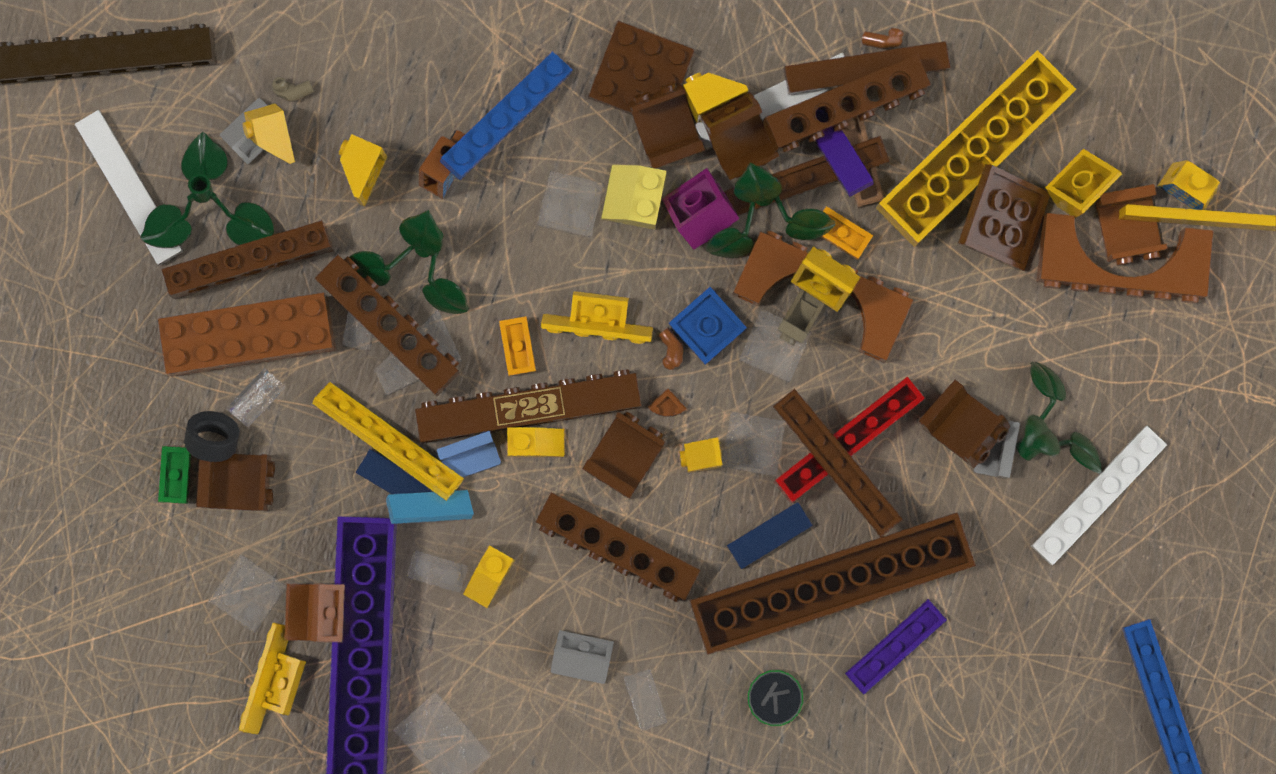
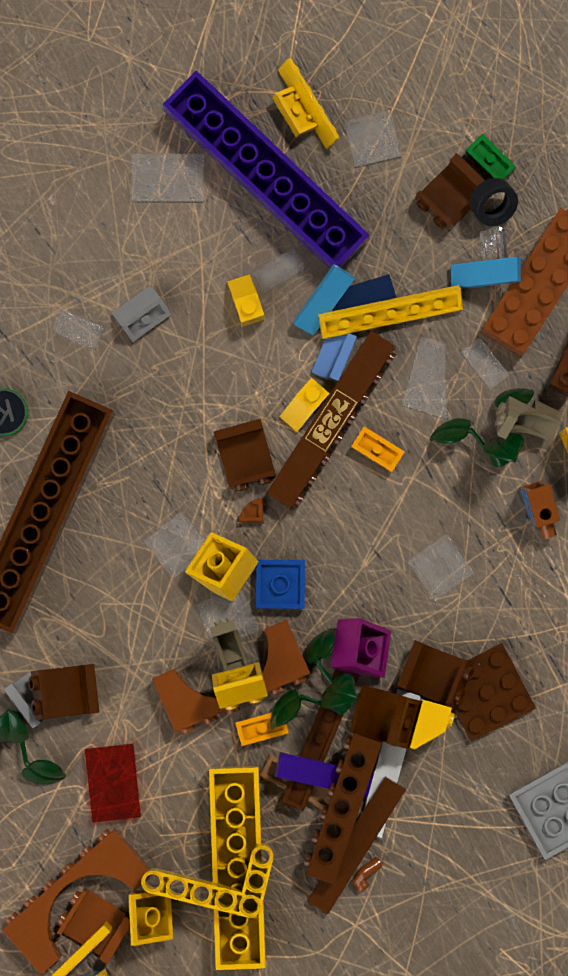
camera: 135 degrees right, 0 degrees up
dark orange panel [284,584,344,642] -> none
reddish brown brick [314,255,460,397] -> none
blue plate [440,51,573,180] -> none
reddish brown brick [536,492,700,602] -> none
yellow bracket [541,291,653,344] -> none
light yellow slope [601,165,666,230] -> none
dark orange arm [658,327,684,370] -> none
yellow slope [679,437,722,473] -> none
dark blue tile [727,502,813,569] -> none
reddish brown tile [772,388,903,537] -> none
red brick [773,376,925,503] -> none
reddish brown plate [958,164,1050,271] -> none
none -> clear red plate [85,743,142,823]
none -> yellow beam [141,843,274,918]
none -> yellow slope [185,532,259,602]
none -> dark azure tile [451,257,521,289]
none -> dark tan arch [495,396,561,441]

